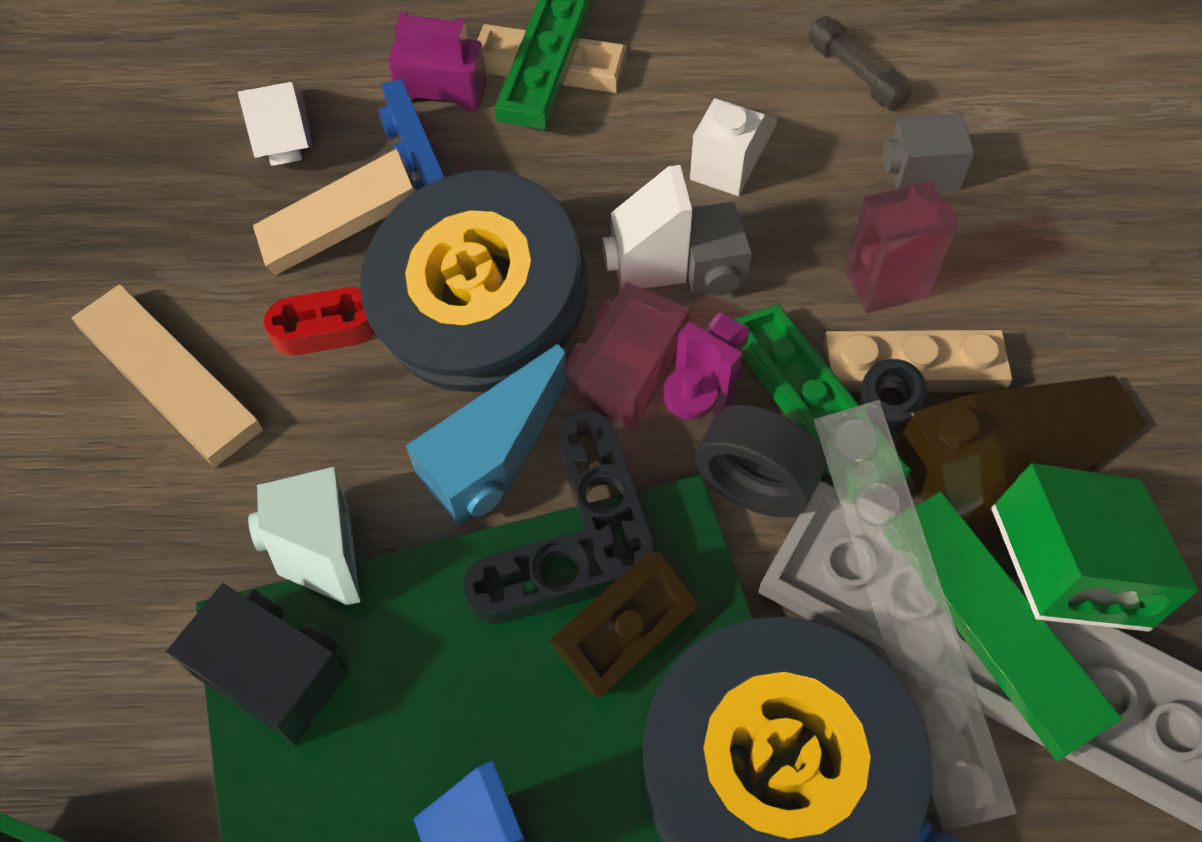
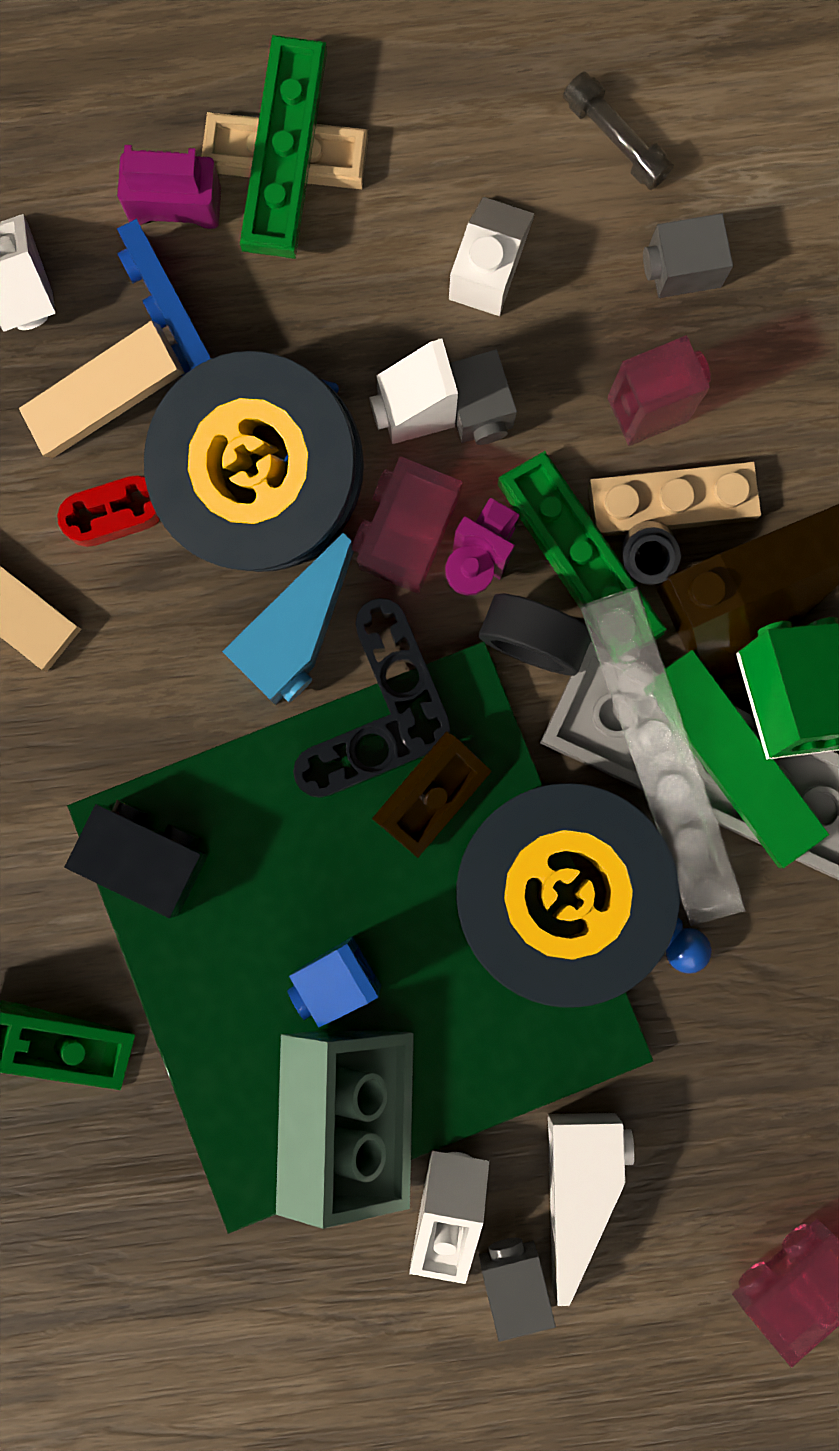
camera: 10 degrees left, 25 degrees up
light aqua slope [248,467,360,605] -> none

